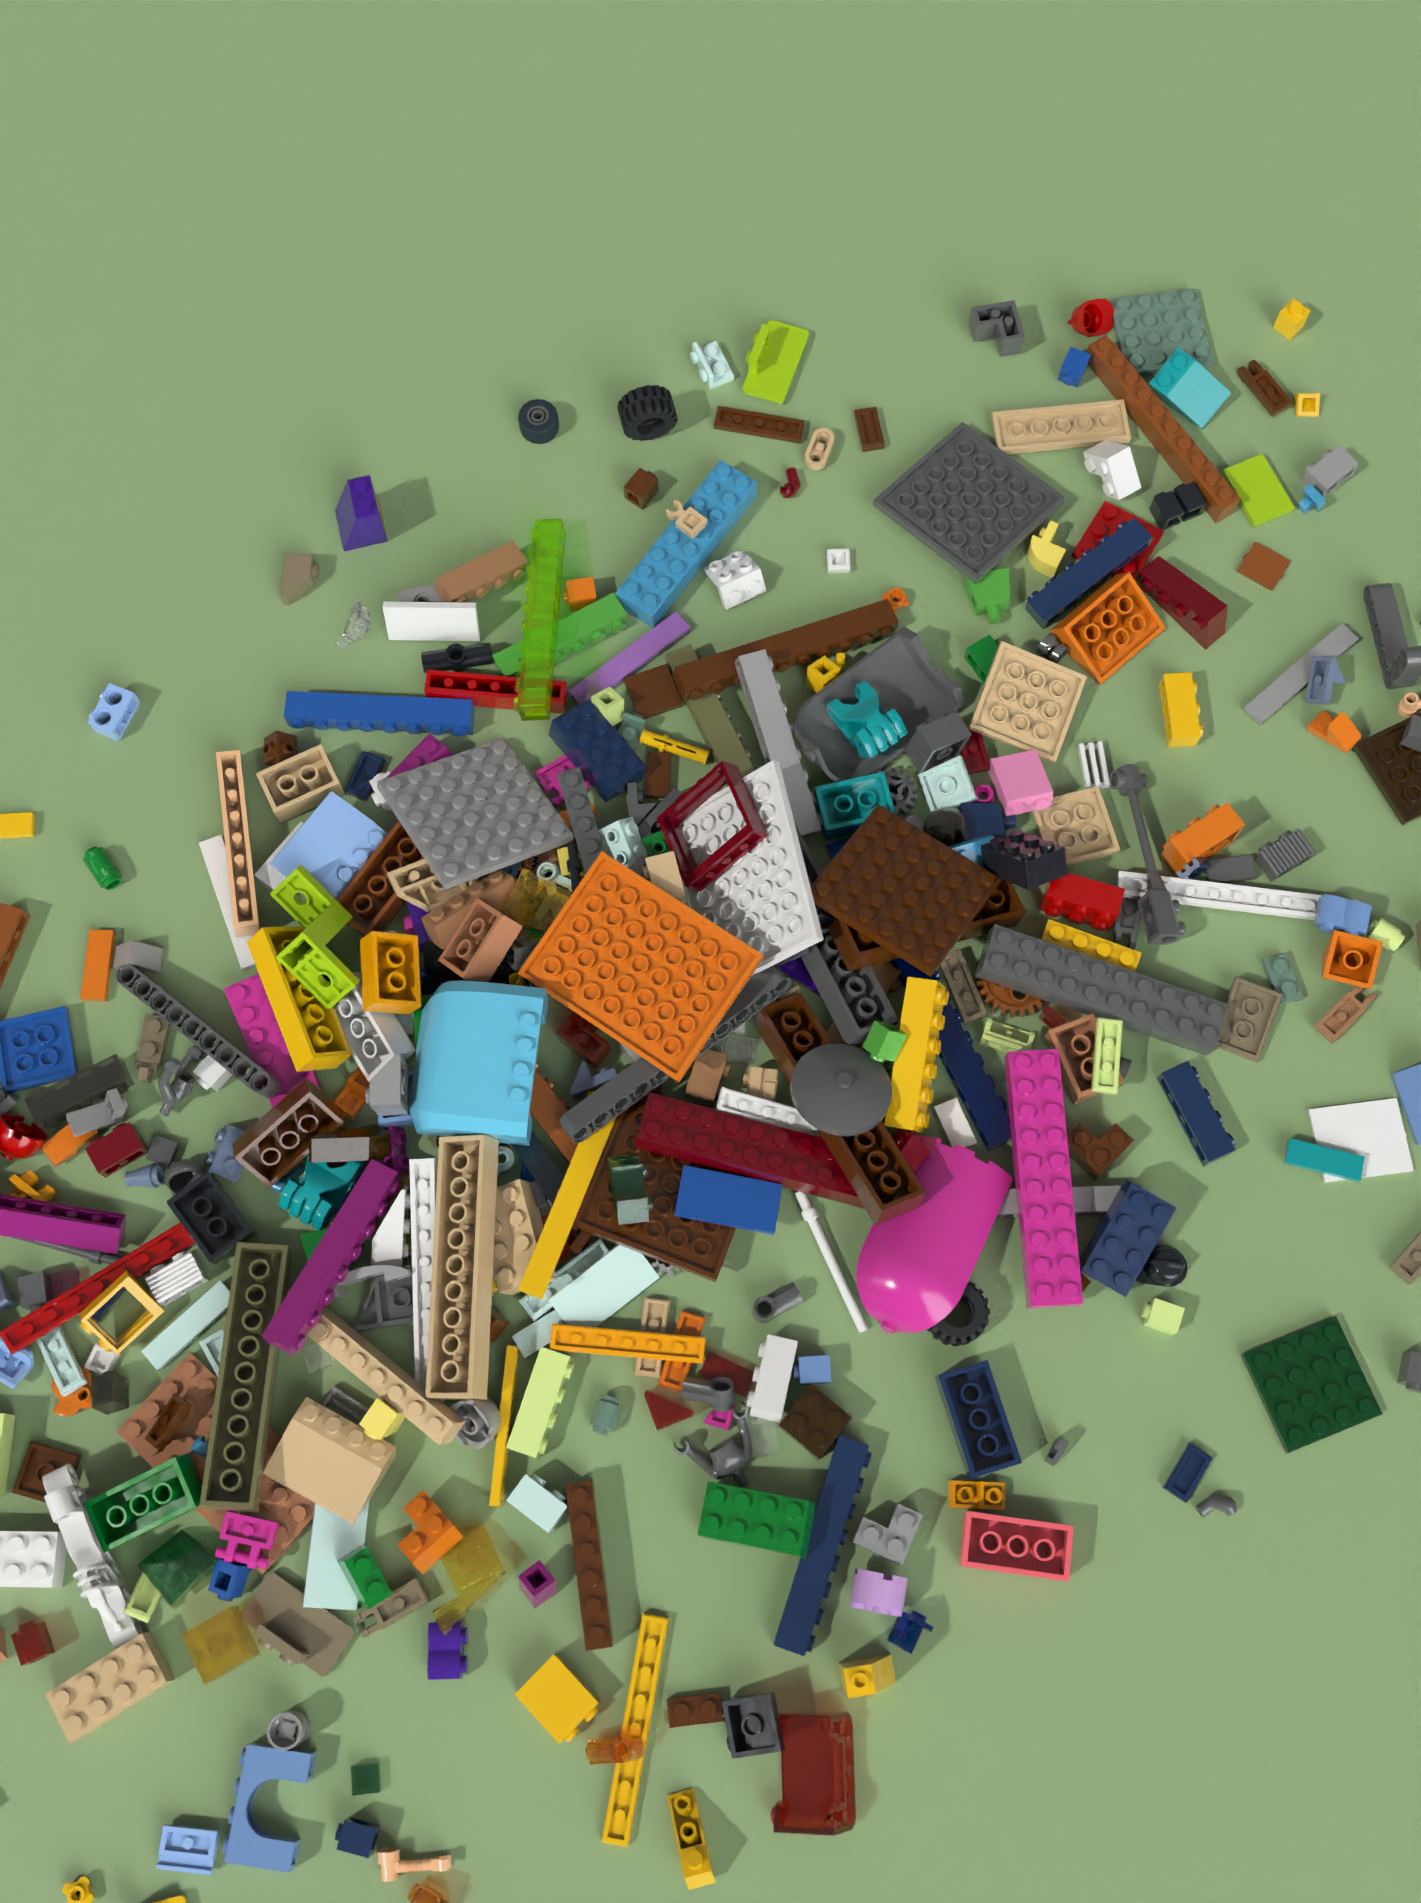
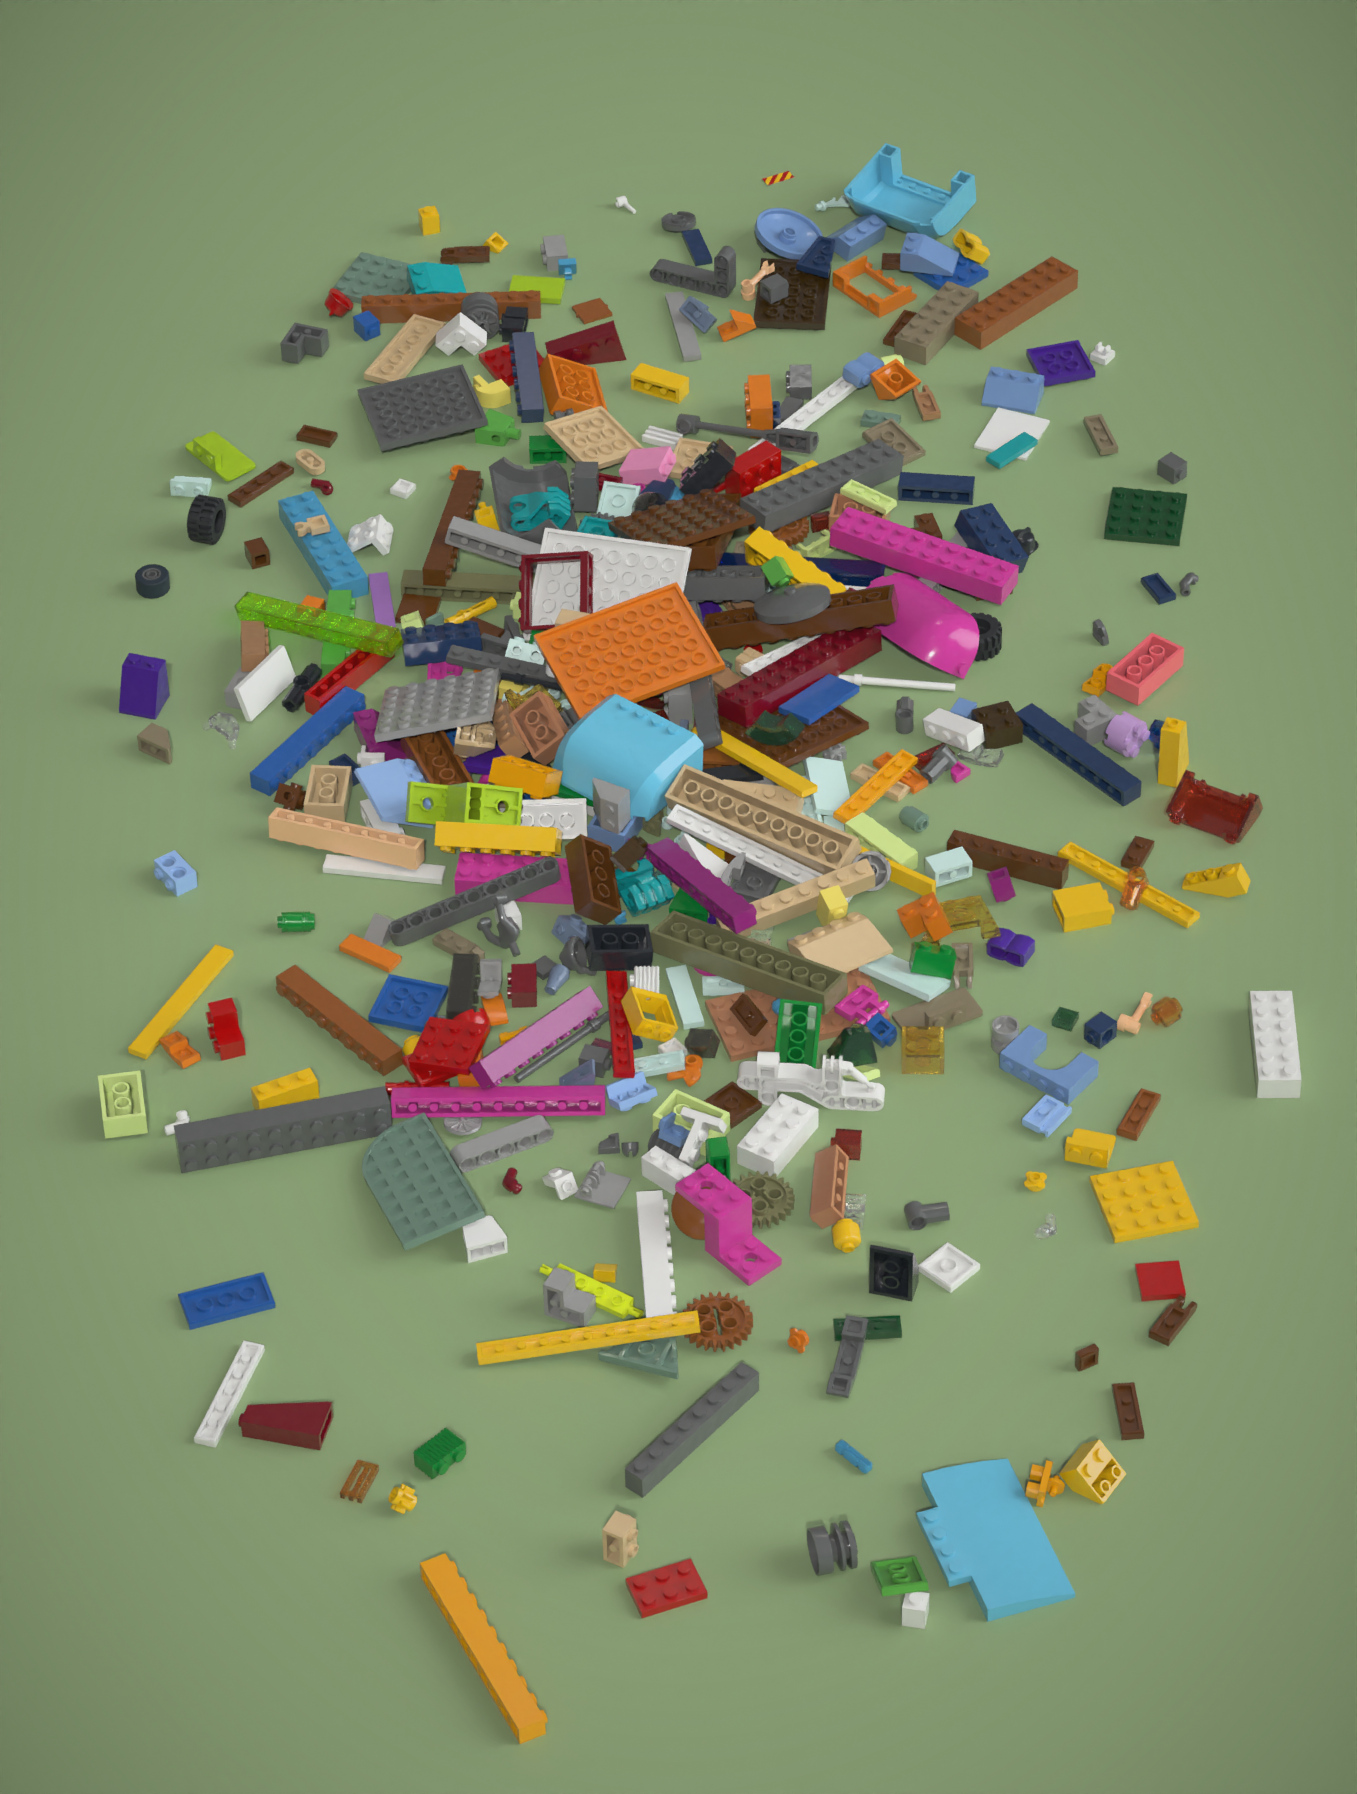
camera: 60 degrees left, 30 degrees down
tan brick [45,1632,175,1744] -> none
clear red slope [644,1390,694,1431] -> none
dark grey piece [673,1401,752,1488] -> none
green brick [697,1481,816,1558] -> none
black plate [721,1692,785,1759] -> none
dark blue brick [935,1360,1022,1480] -> none
yellowish green brick [1141,1298,1185,1335] -> none
none -> dark grey wheel [460,292,499,339]

